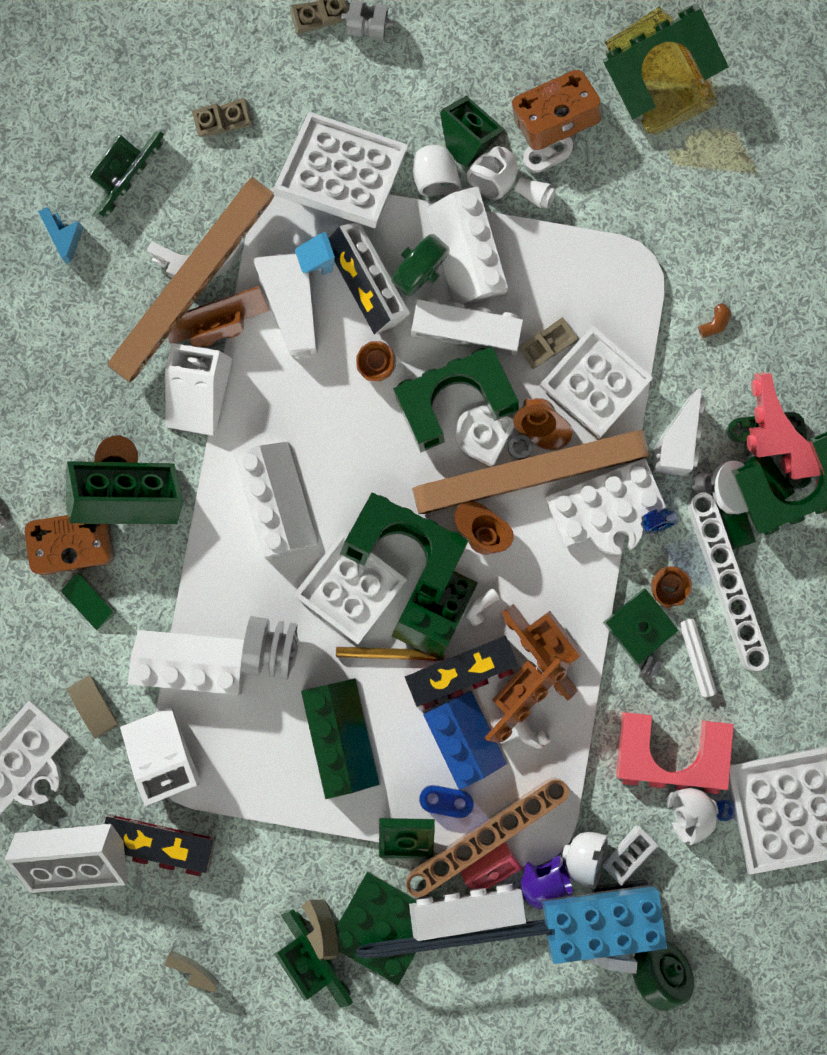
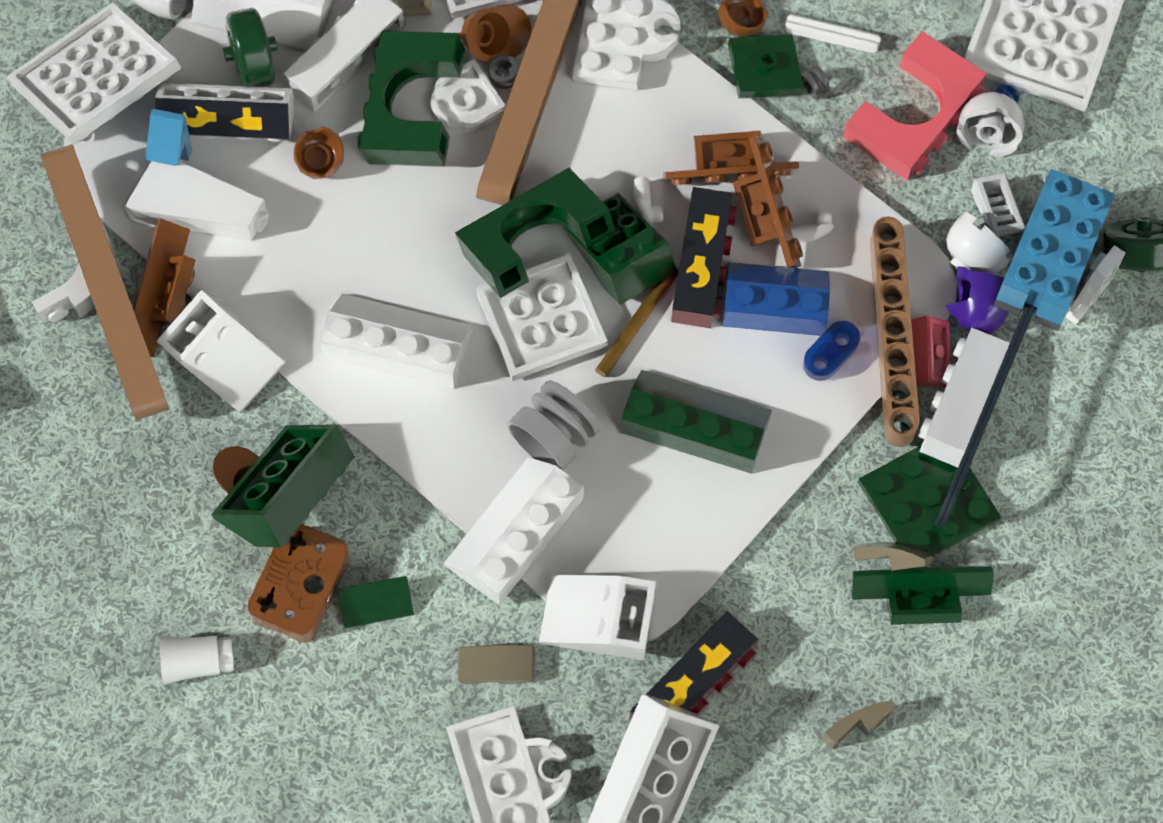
camera: 55 degrees left, 15 degrees down
dark green plate [379,818,435,859] -> none
dark orange piece [454,501,514,555] -> none

